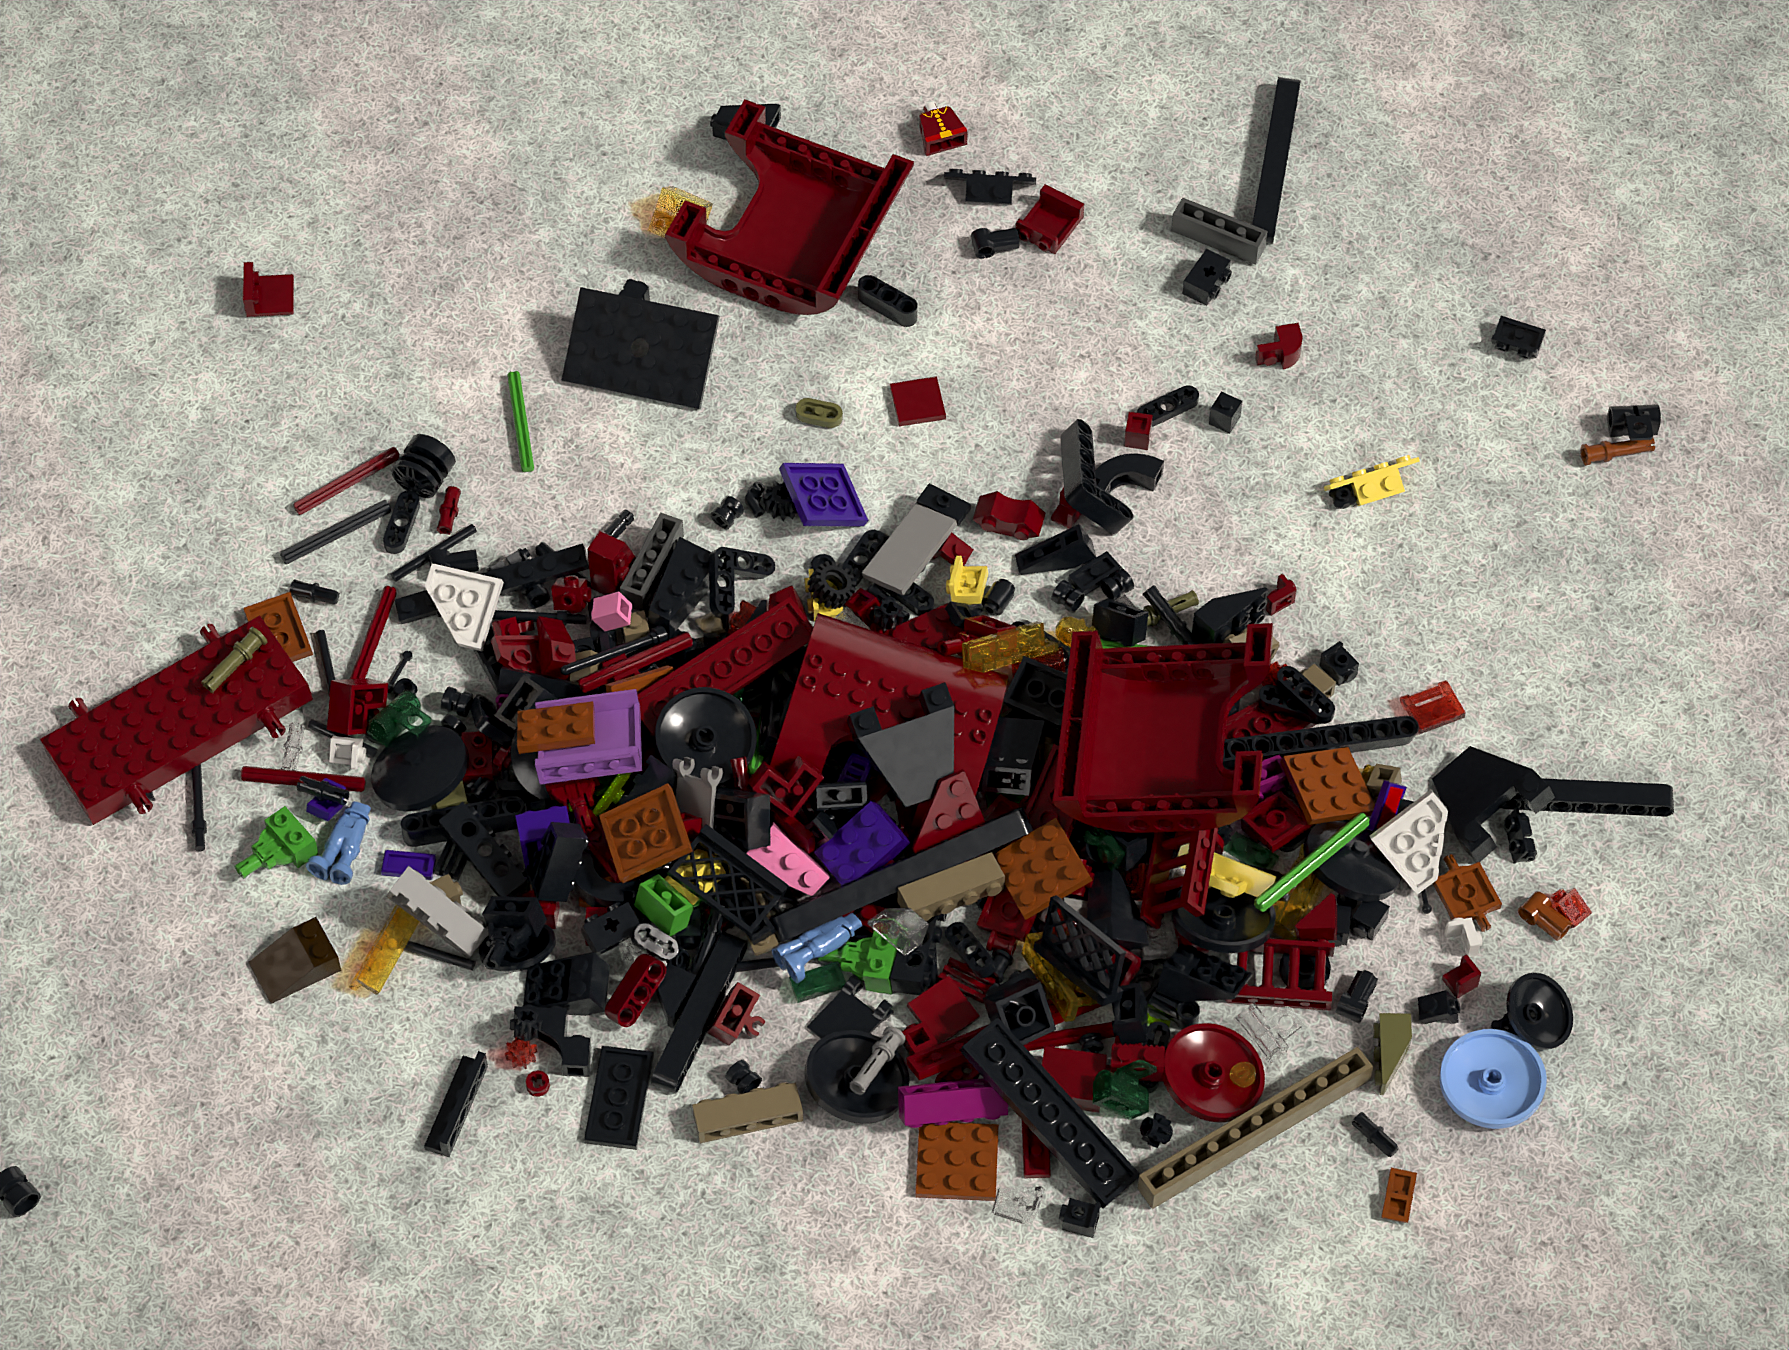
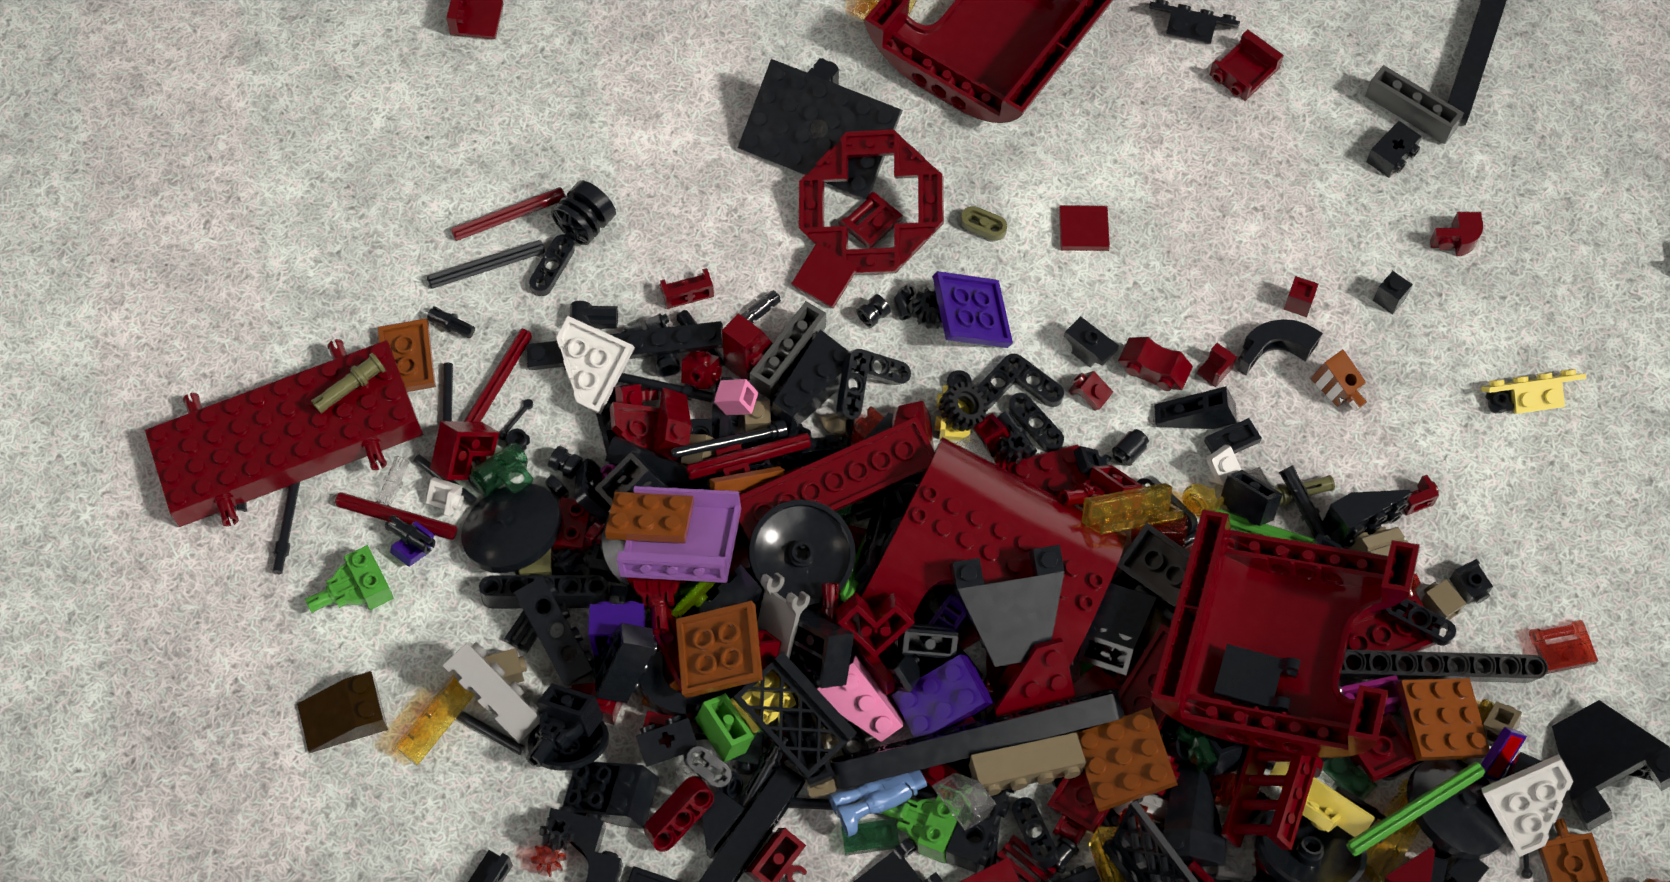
camera: 10 degrees right, 5 degrees up
medium blue piece [306,801,371,885] -> none
dark purple tile [381,850,436,880] -> none
black bar [391,524,477,582] -> none
dark red pin [437,486,461,535] -> none
bright green axle [507,371,534,472] -> none
black beam [858,275,918,327] -> none
light grey tile [862,503,957,595] -> none
light yellow bracket [946,556,988,605] -> none
black piece [971,228,1020,259] -> none
black wheel [1051,580,1085,613] -> none
black beam [1060,419,1134,534] -> none
black wheel [1100,568,1134,601] -> none
black beam [1137,385,1199,427] -> none
black beam [1276,666,1335,724] -> none
black hinge [1504,807,1537,864] -> none
none -> dark red hinge [660,268,714,309]
none -> dark red tile [791,243,859,309]
none -> dark red plate [799,129,944,275]
none -> dark red plate [838,192,903,248]
none -> white bracket [1206,445,1241,485]
none -> black flag [1213,644,1301,714]
none -> dark orange torso [1310,349,1367,411]

